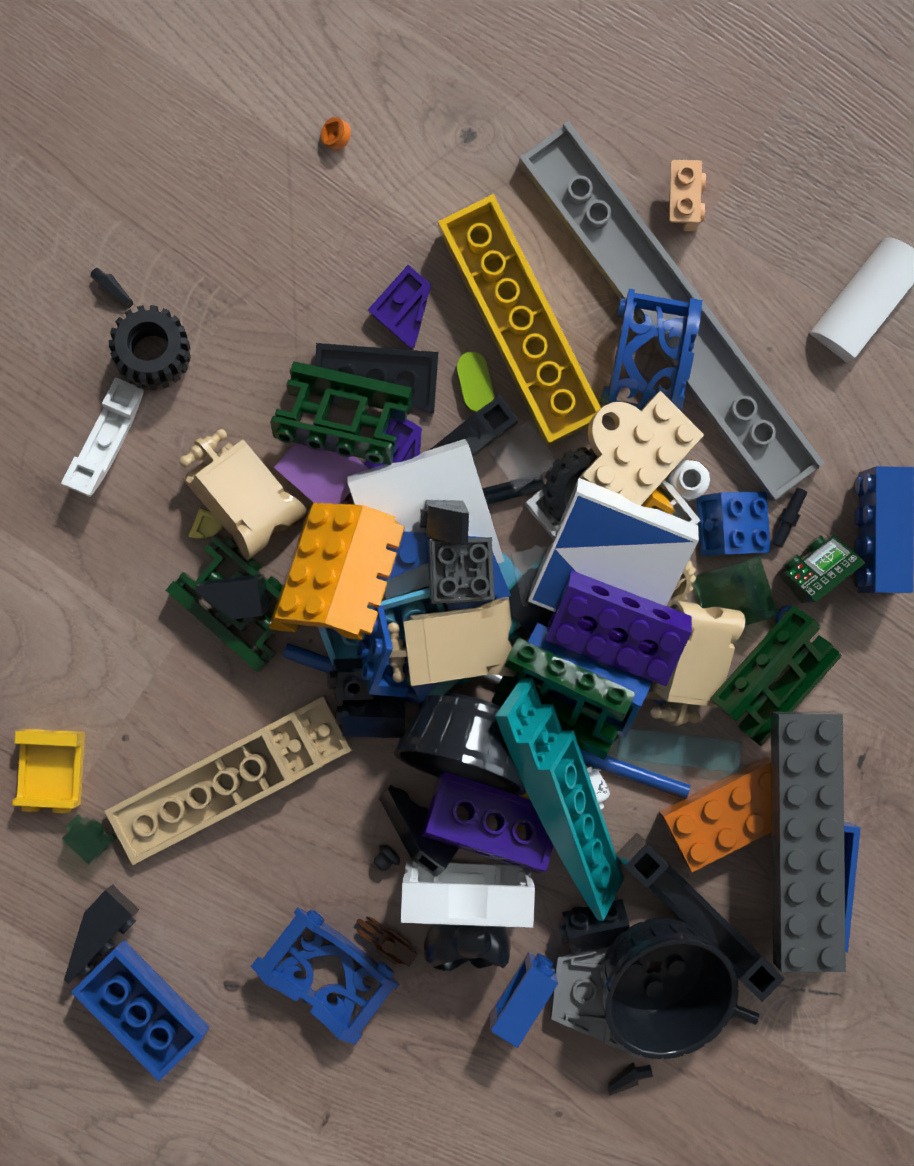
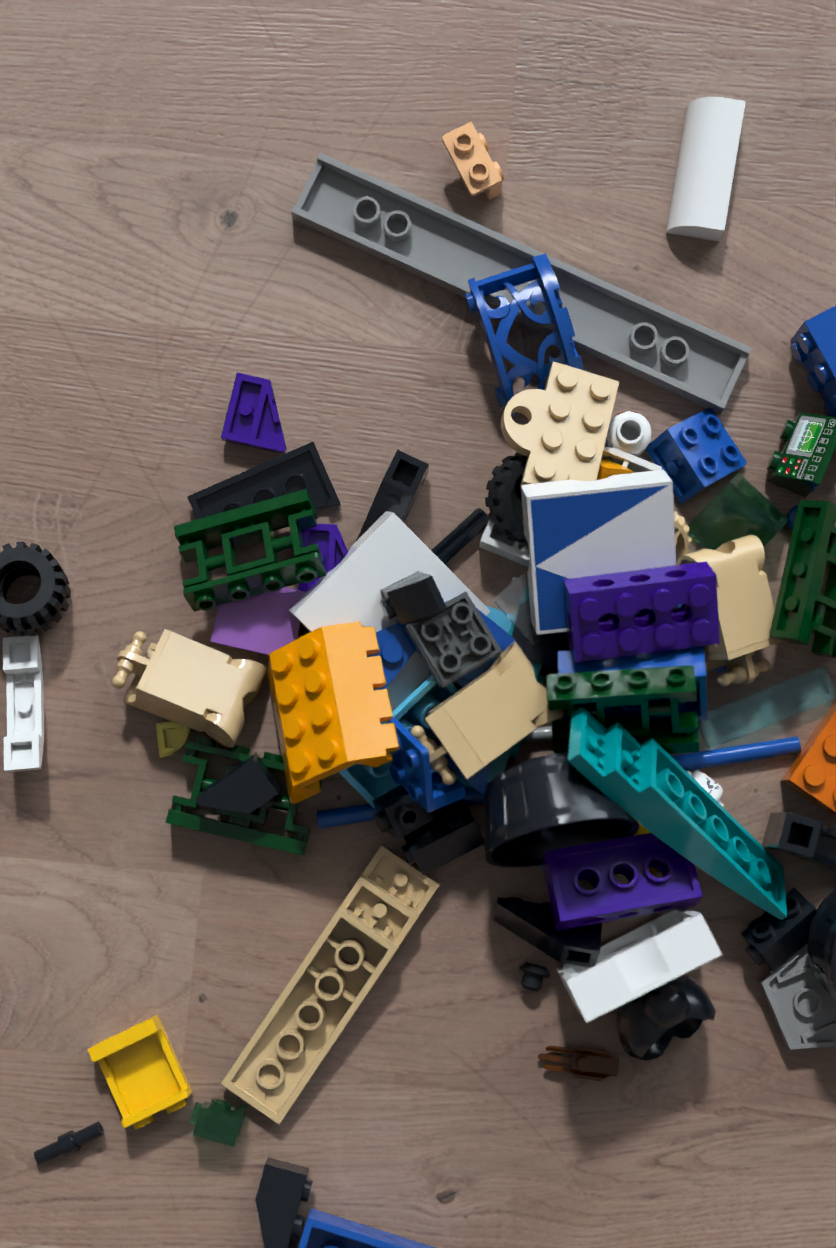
camera: 25 degrees left, 5 degrees down
blue fence [251,907,400,1045] -> none
orange tile [321,117,351,150] -> none
yellow brick [438,194,604,447] -> none
lime tile [457,352,494,413] -> none
clear piece [487,422,556,491] -> none
blue window [489,952,558,1048] -> none
black bar [771,488,808,548] -> none

